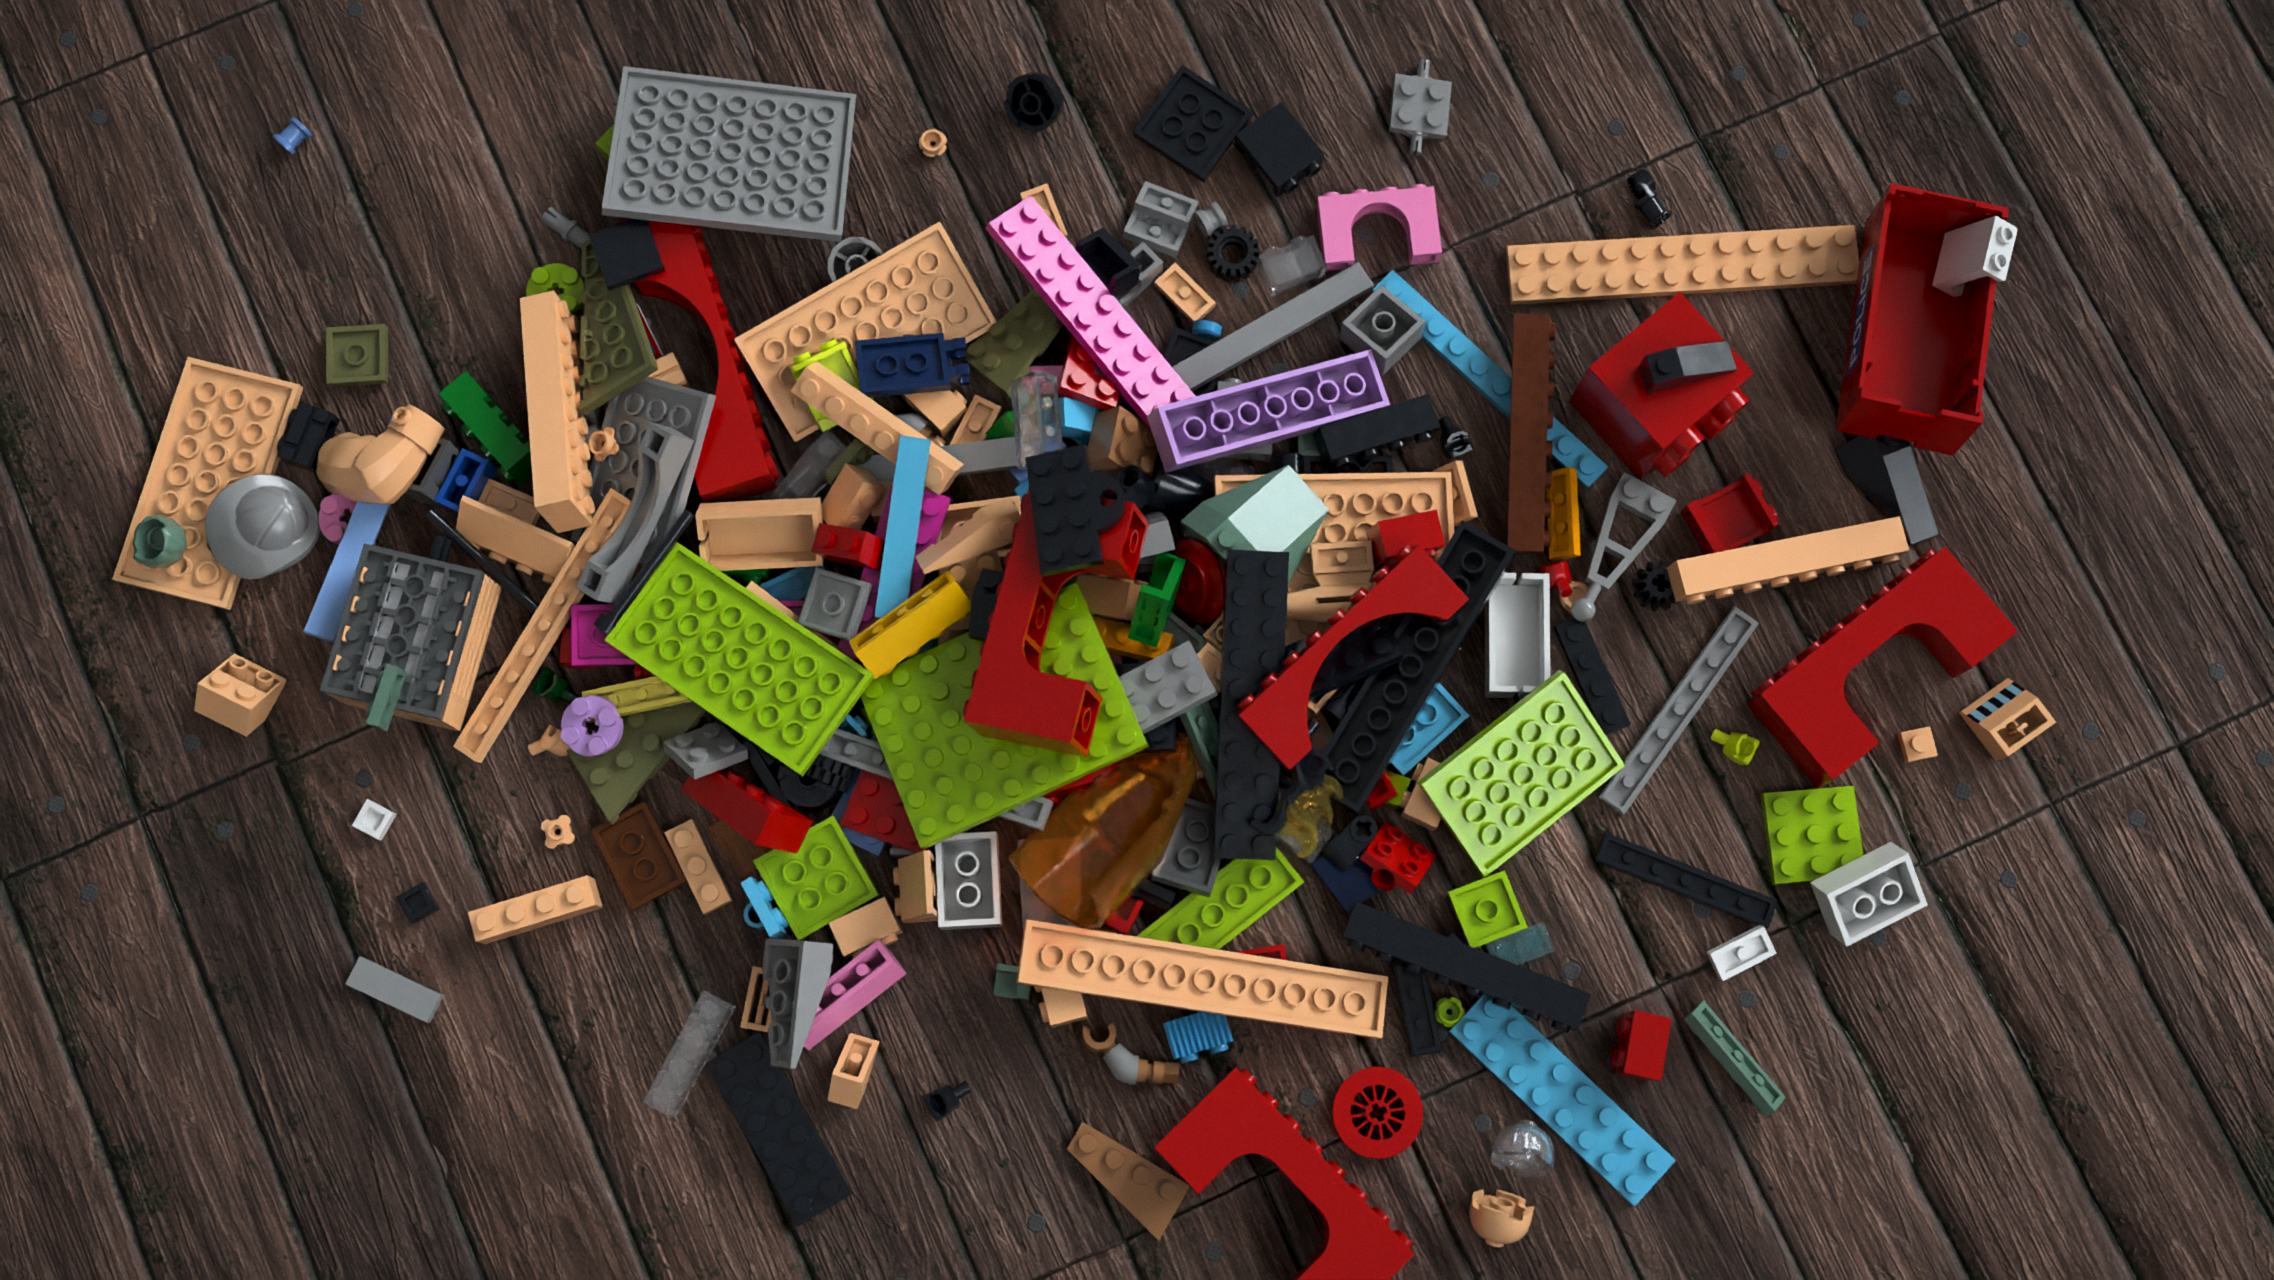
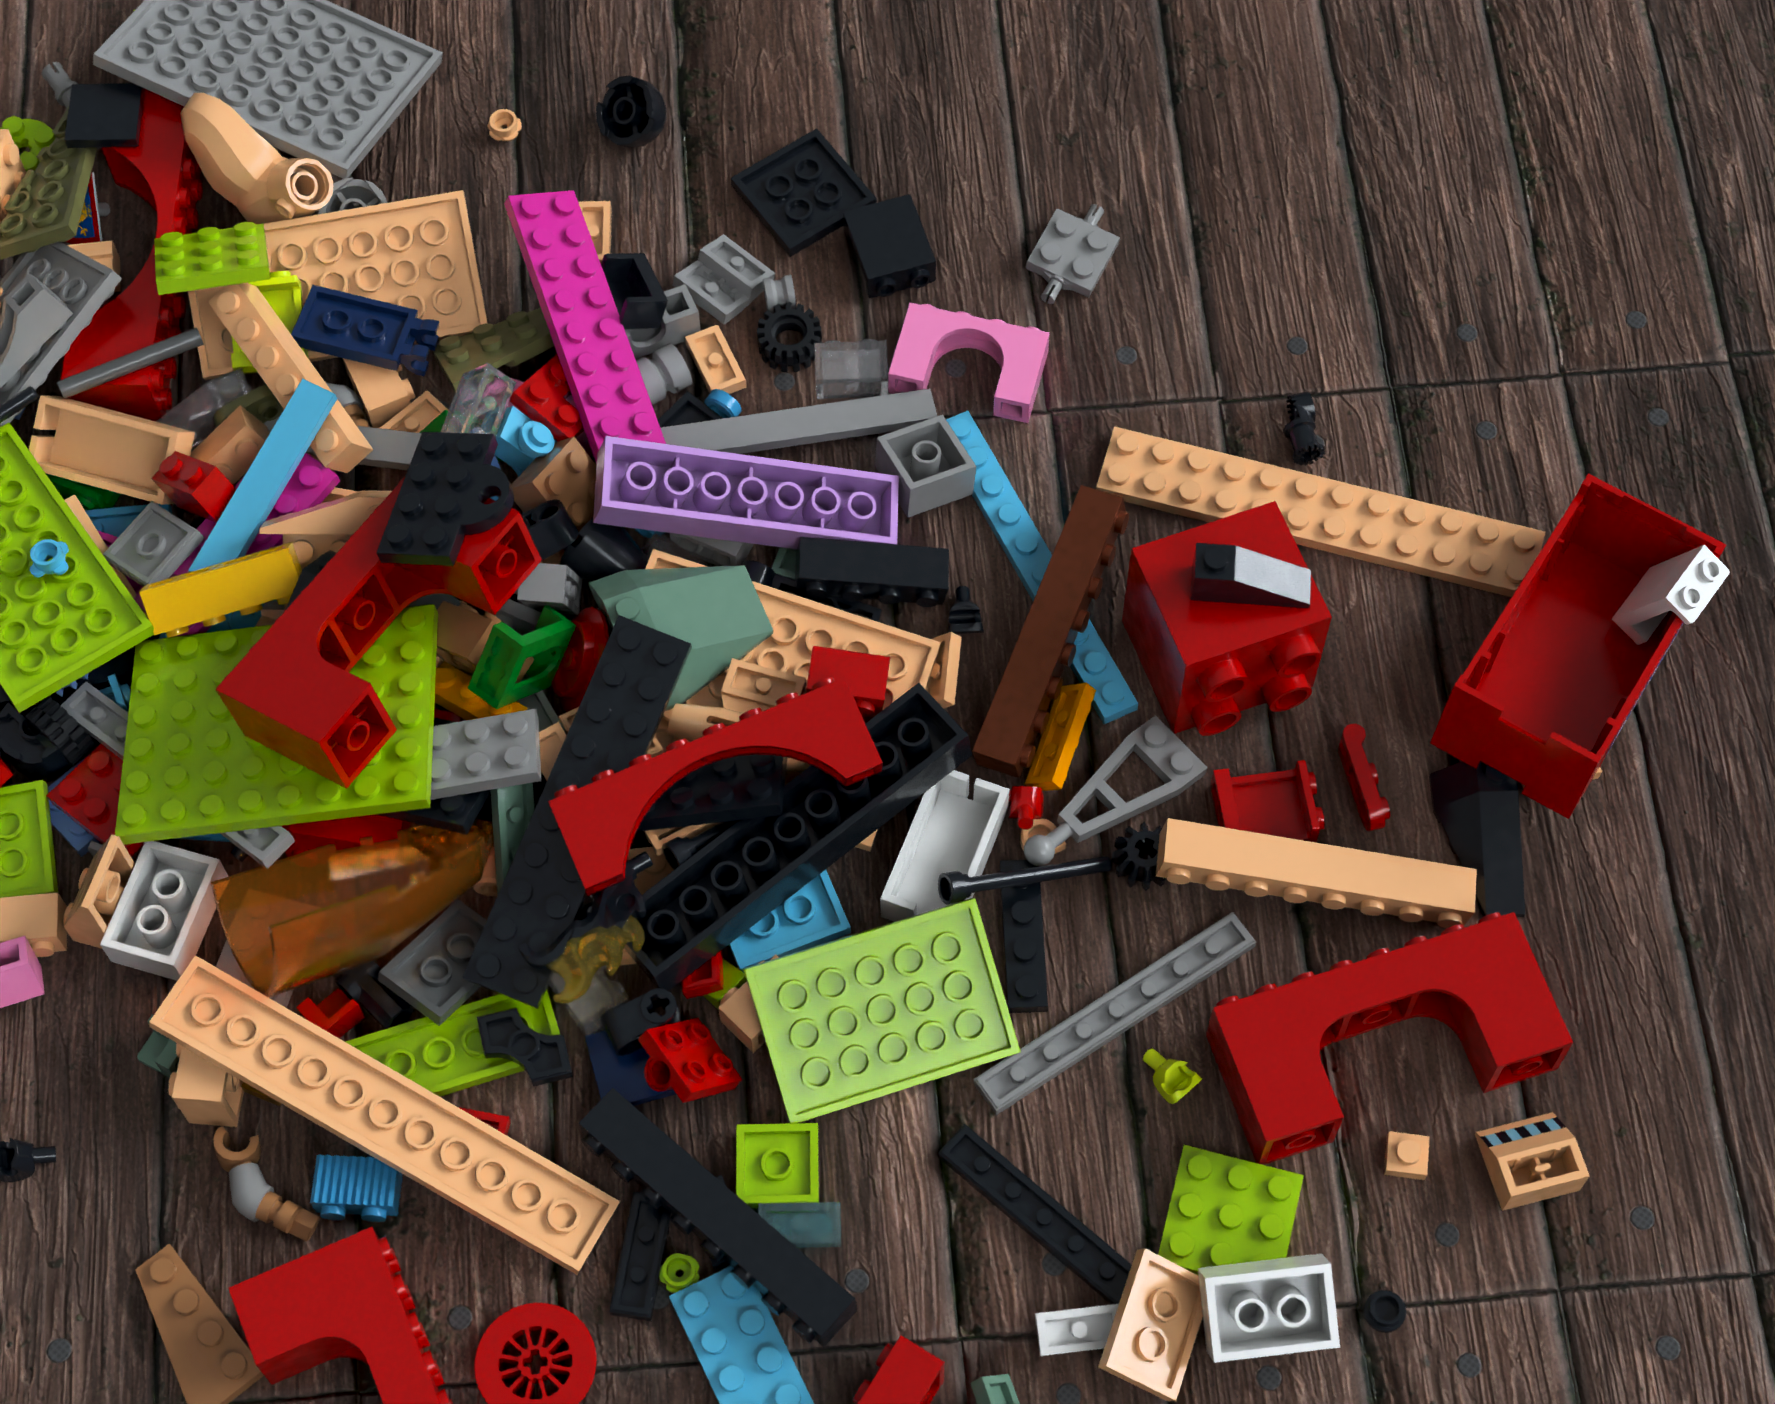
camera: 20 degrees right, 15 degrees down
none -> medium azure plate [30,539,69,577]
none -> dark grey piece [57,327,204,399]
none -> lime plate [154,222,271,295]
none -> light nougat piece [180,93,333,224]
none -> black tile [477,1008,573,1087]
none -> medium azure plate [518,421,555,458]
none -> light grey wheel [636,343,693,405]
none -> black piece [938,856,1112,905]
none -> light nougat plate [1098,1248,1203,1402]
none -> red plate [1338,724,1390,832]
none -> black plate [1364,1290,1406,1333]

